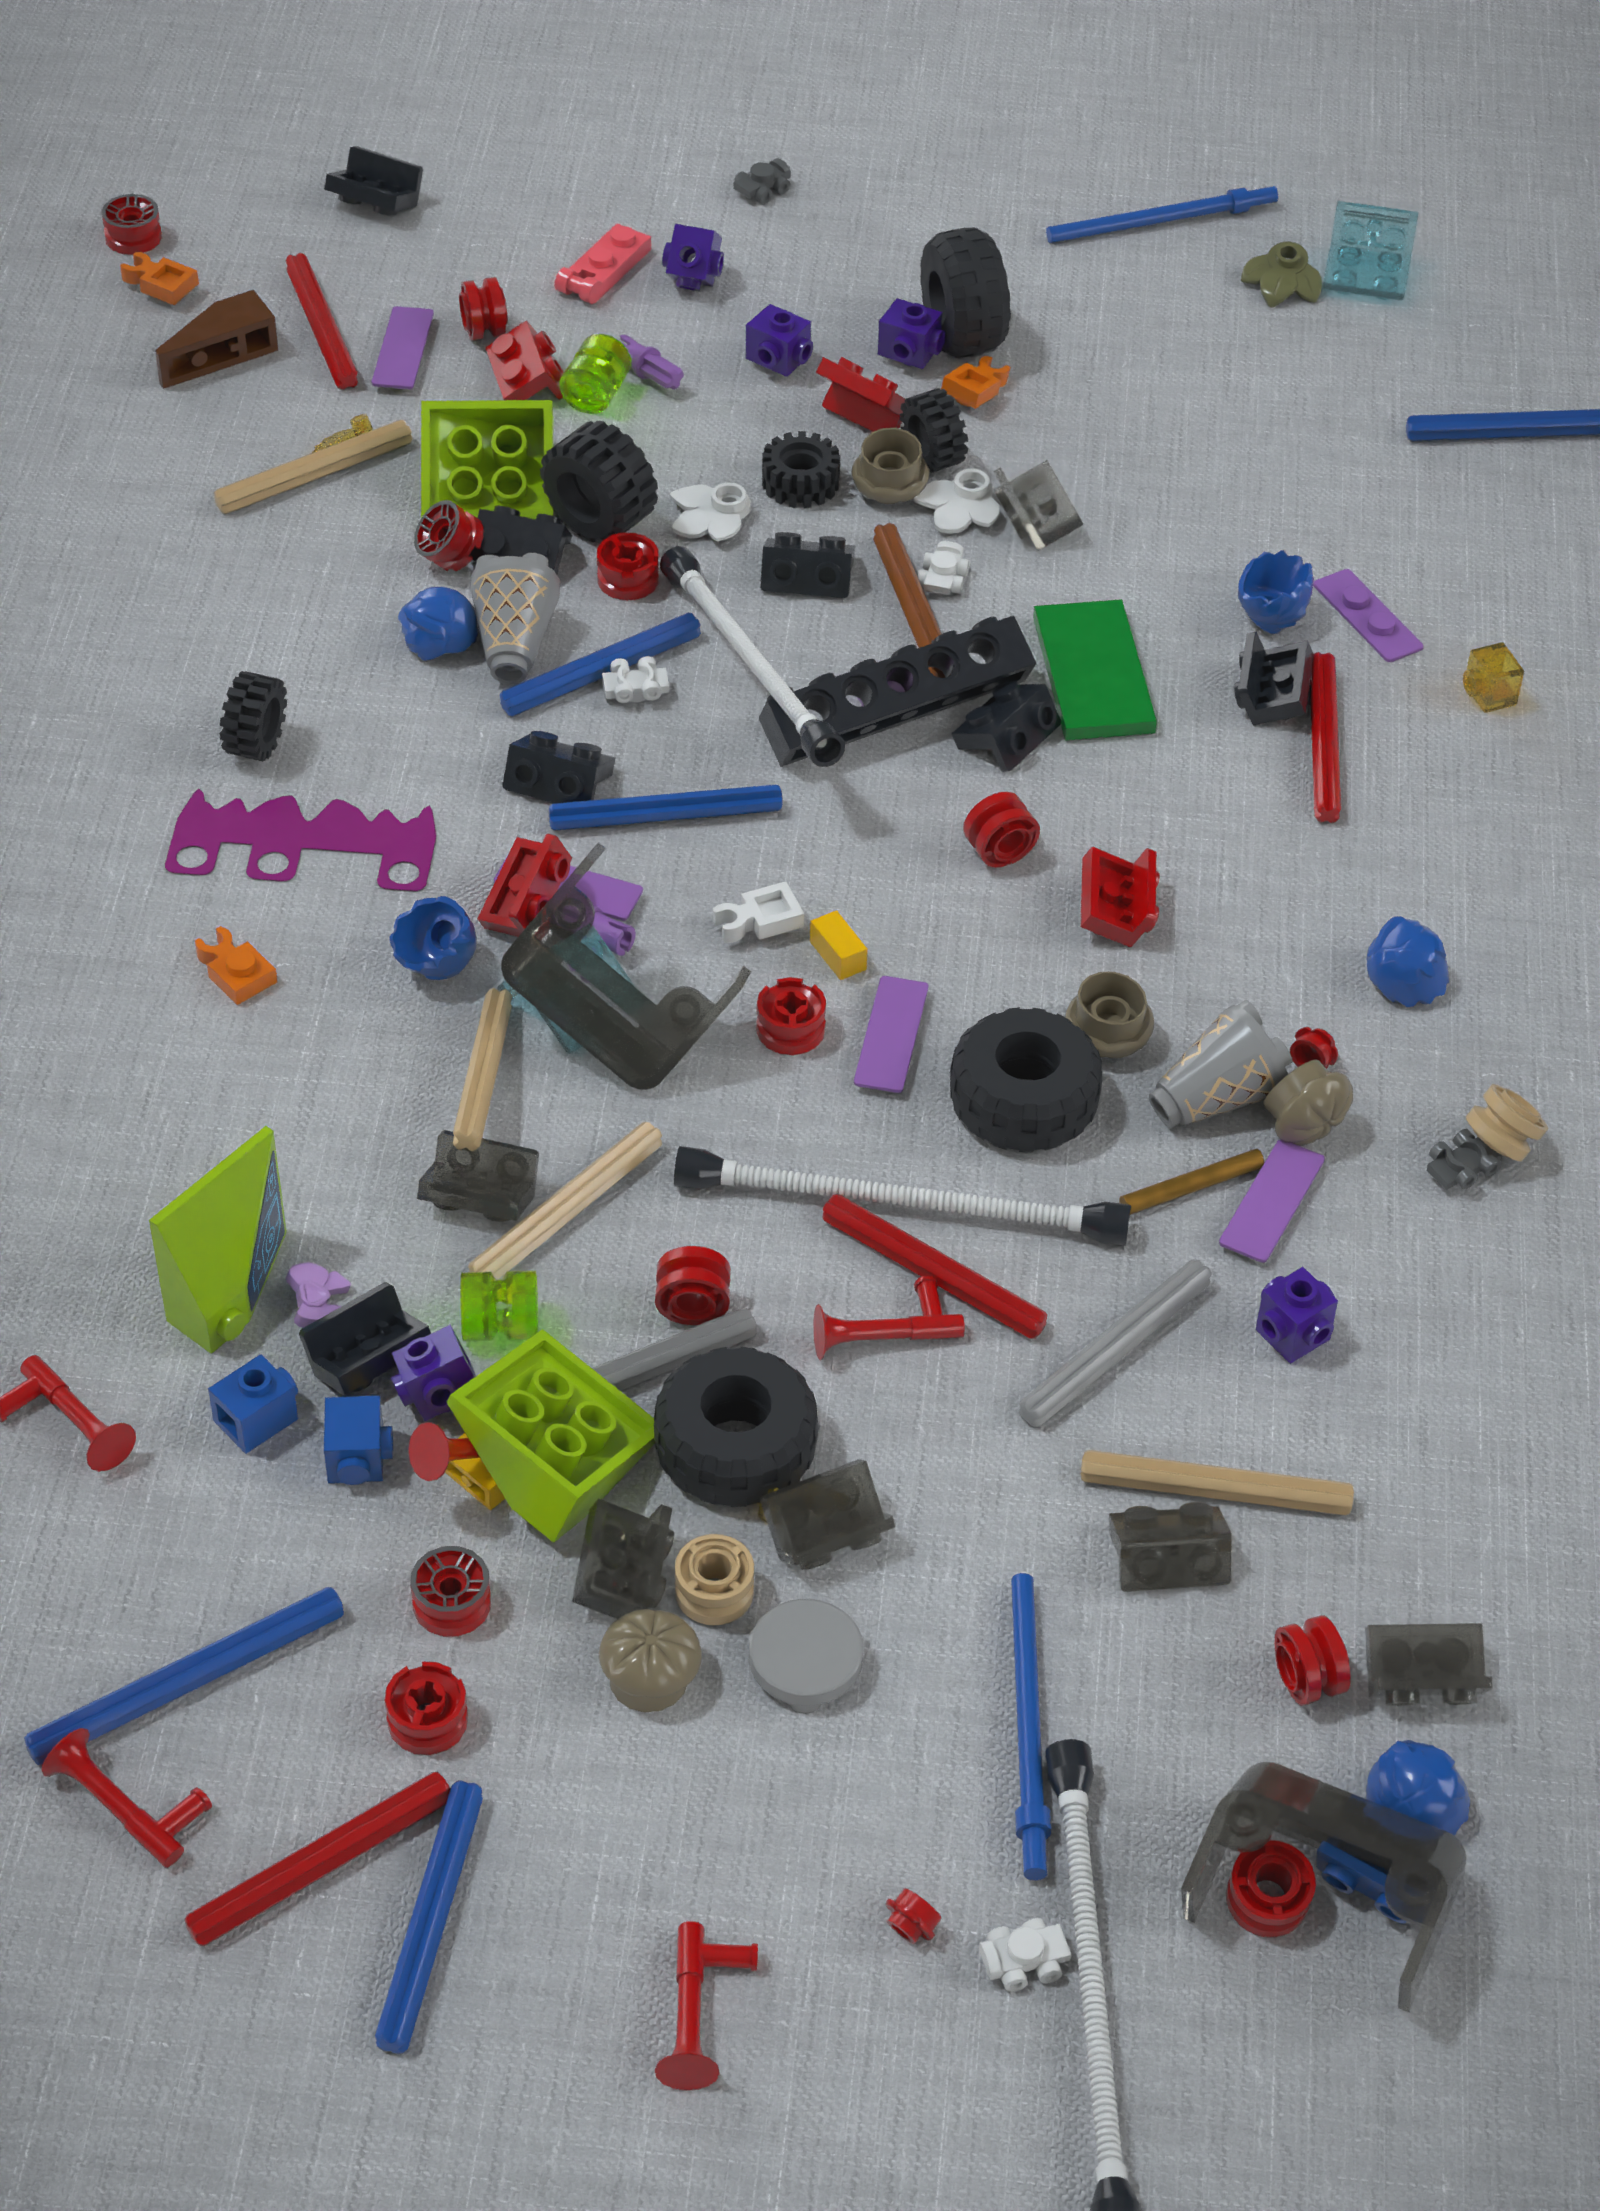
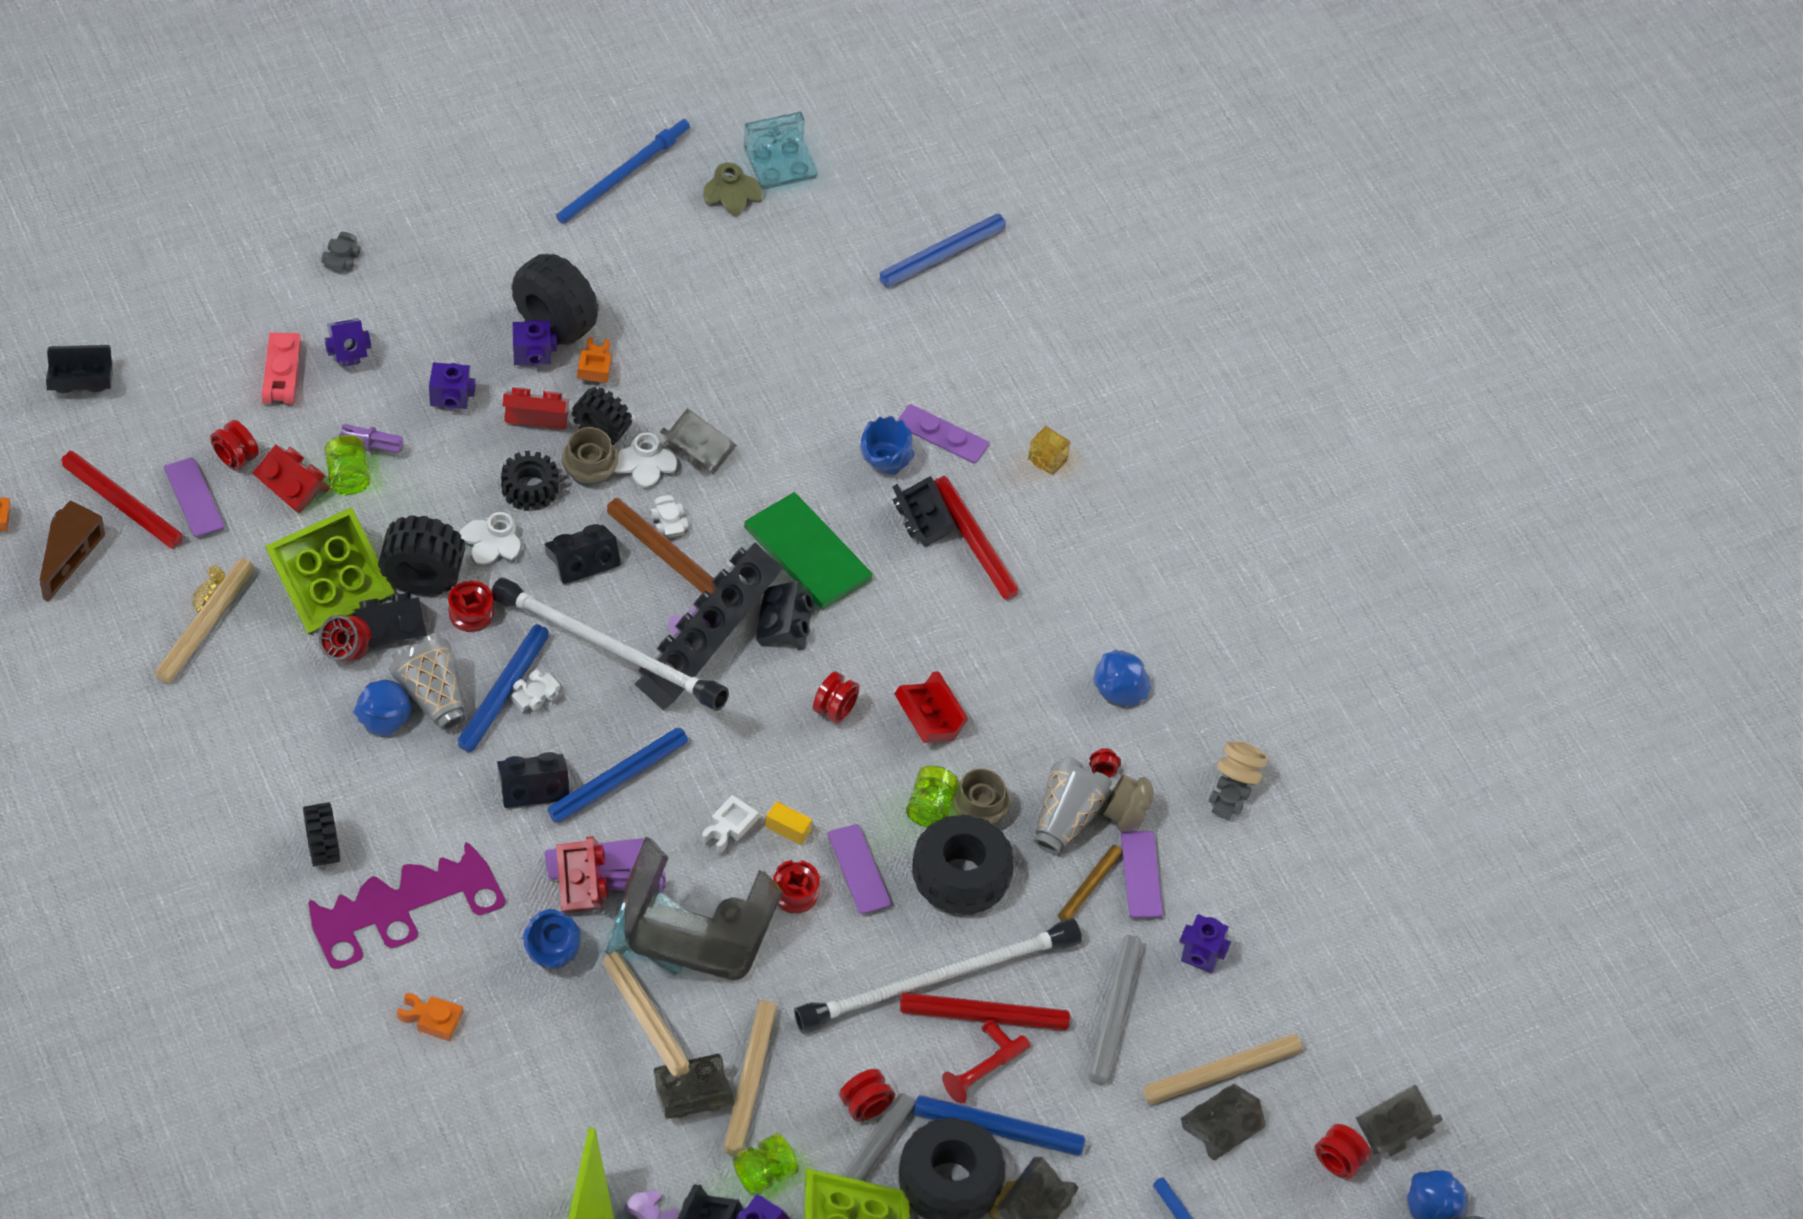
camera: 35 degrees left, 5 degrees up
none -> clear neon green wheel [906,765,959,828]
none -> blue axle [914,1095,1085,1155]

